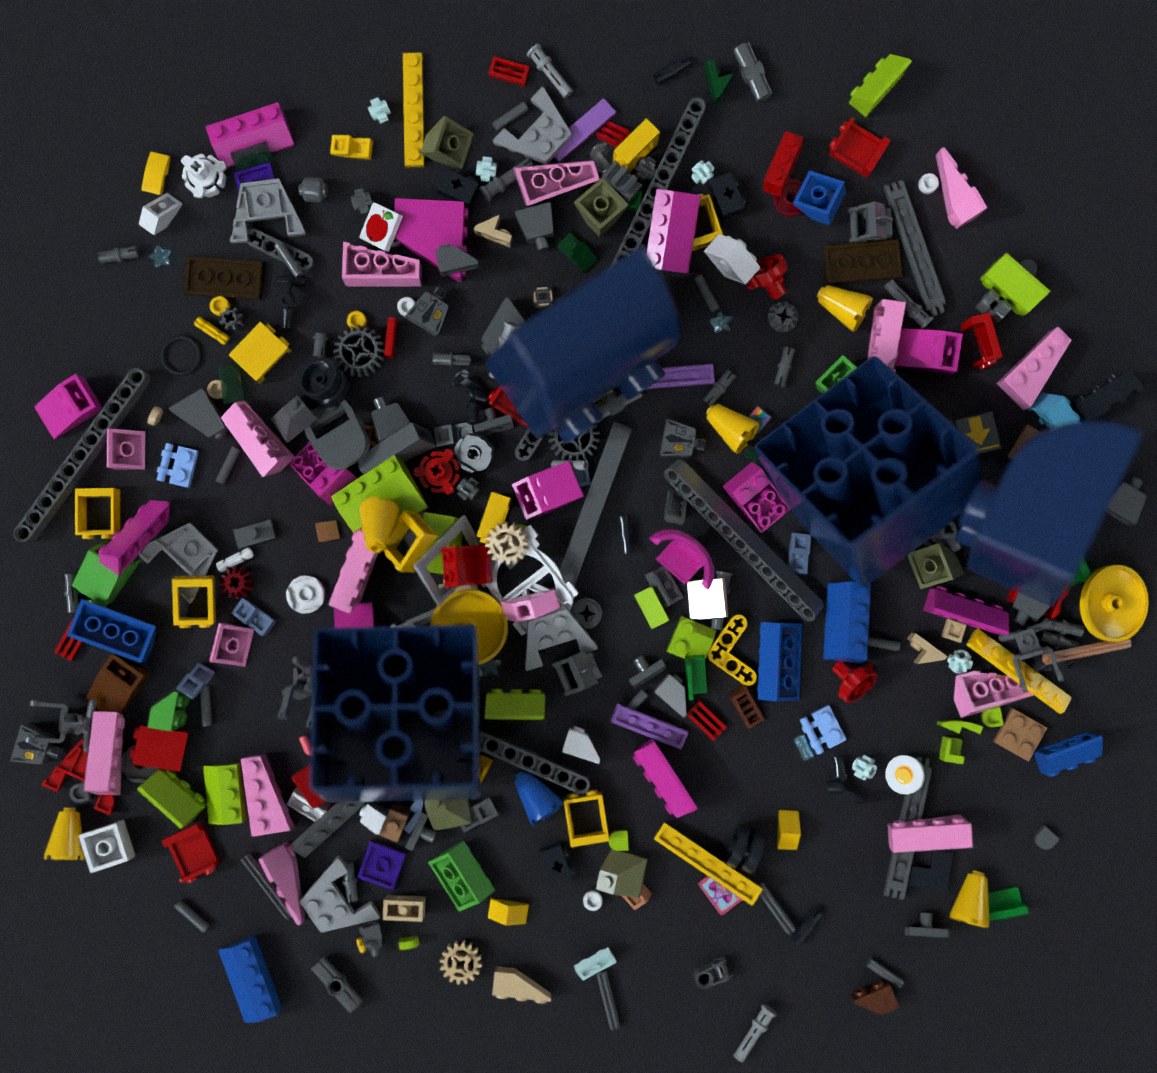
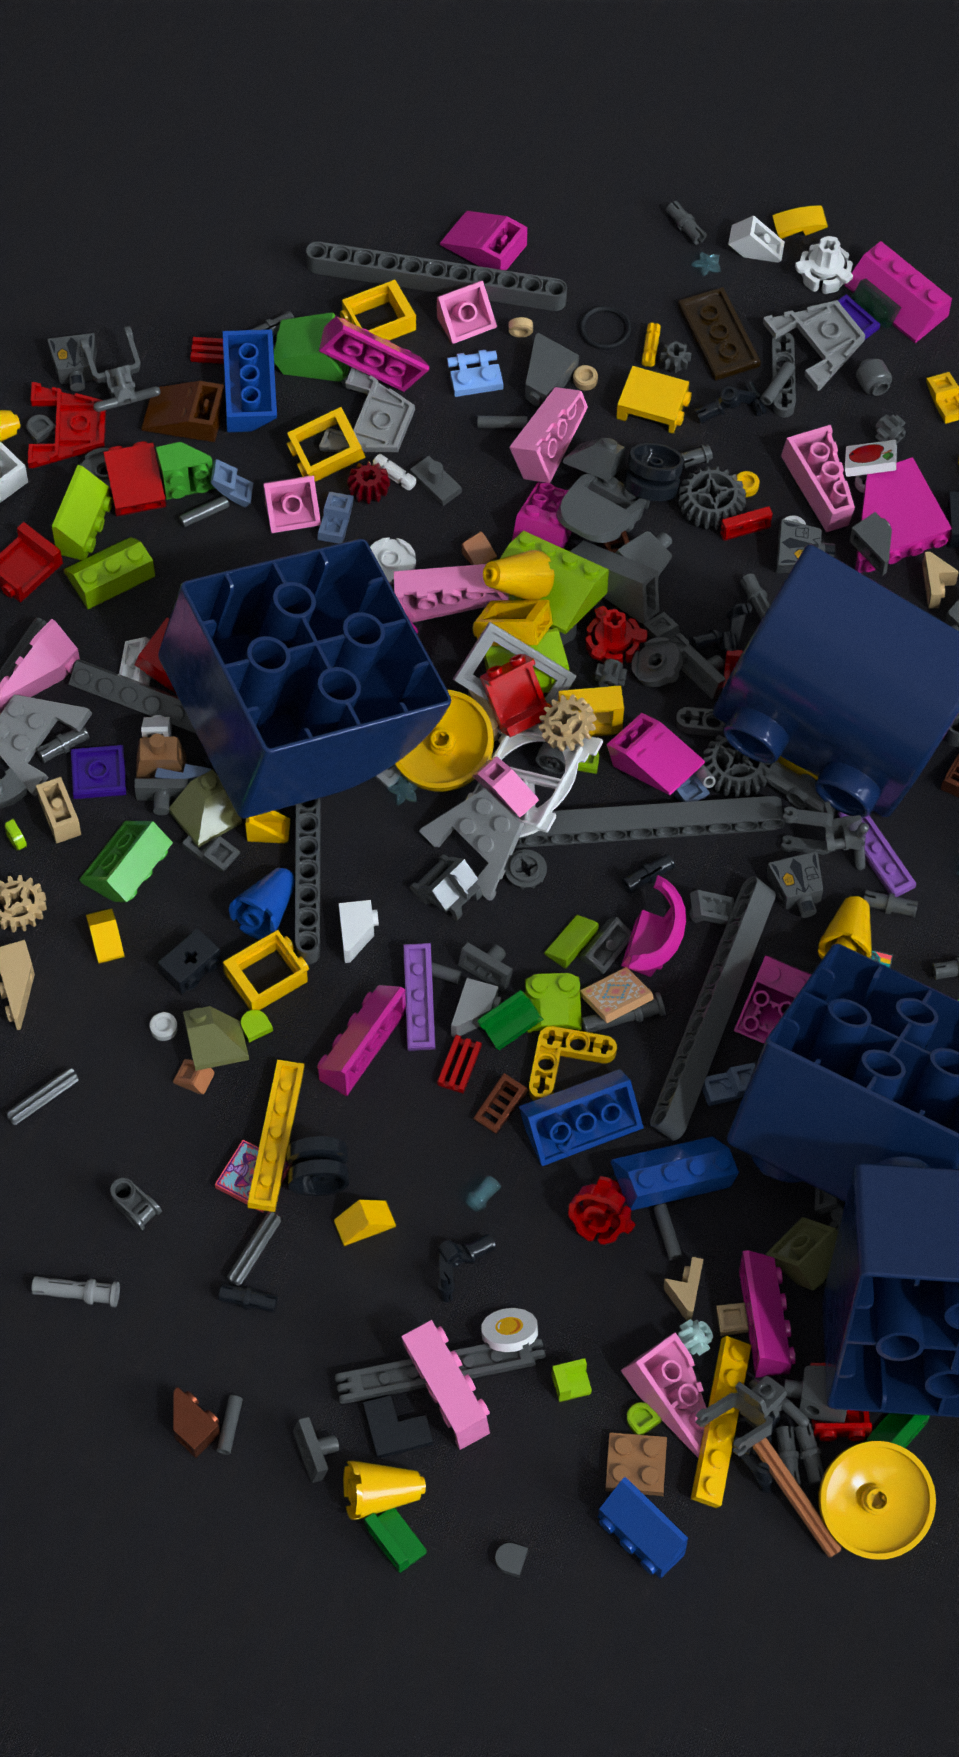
camera: 65 degrees right, 25 degrees down
bright pink wedge [84,712,125,795] -> none
yellow tile [210,296,230,316] -> none
clear green plate [218,364,244,404] -> none
bright pink wedge [241,753,295,837] -> none
lime slope [485,689,545,720] -> none
light aqua plate [574,948,617,980] -> none
light blue plate [800,705,846,755] -> none
light aqua gear [852,755,877,780] -> none
lime slope [937,719,983,734] -> none
none -> dark grey piece [781,801,869,870]

